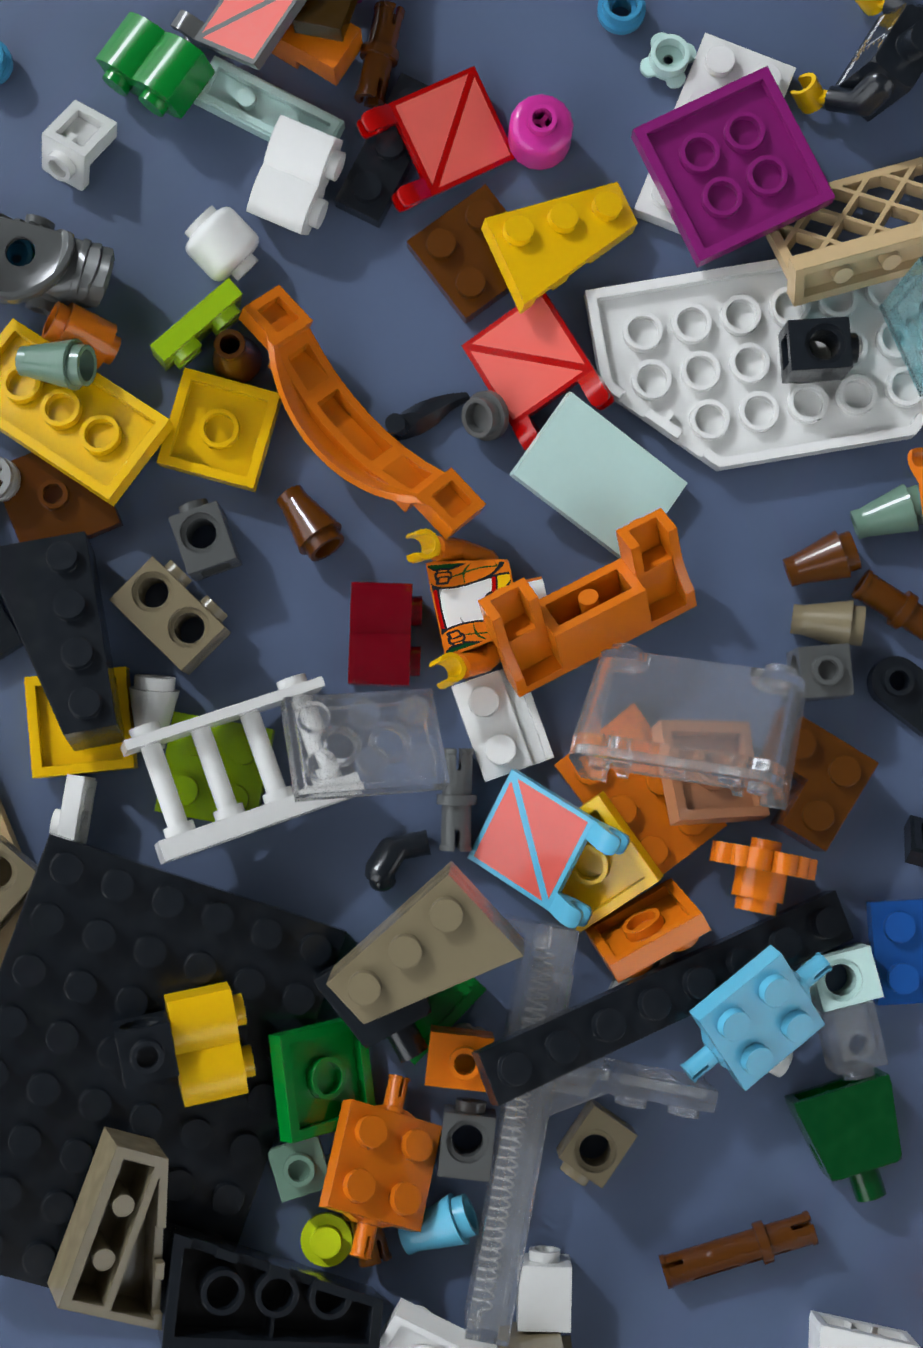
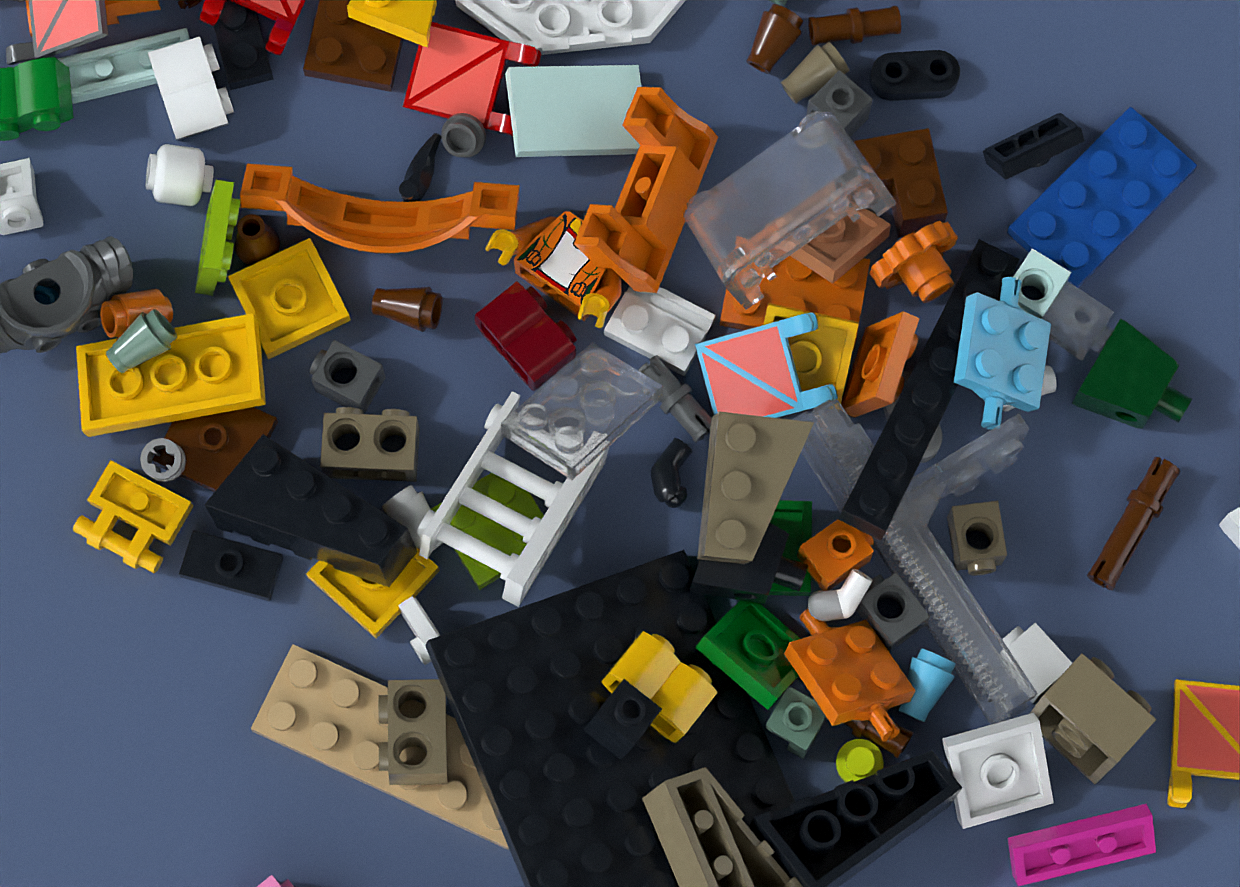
camera: 40 degrees left, 10 degrees down
none -> arm [808,569,873,622]

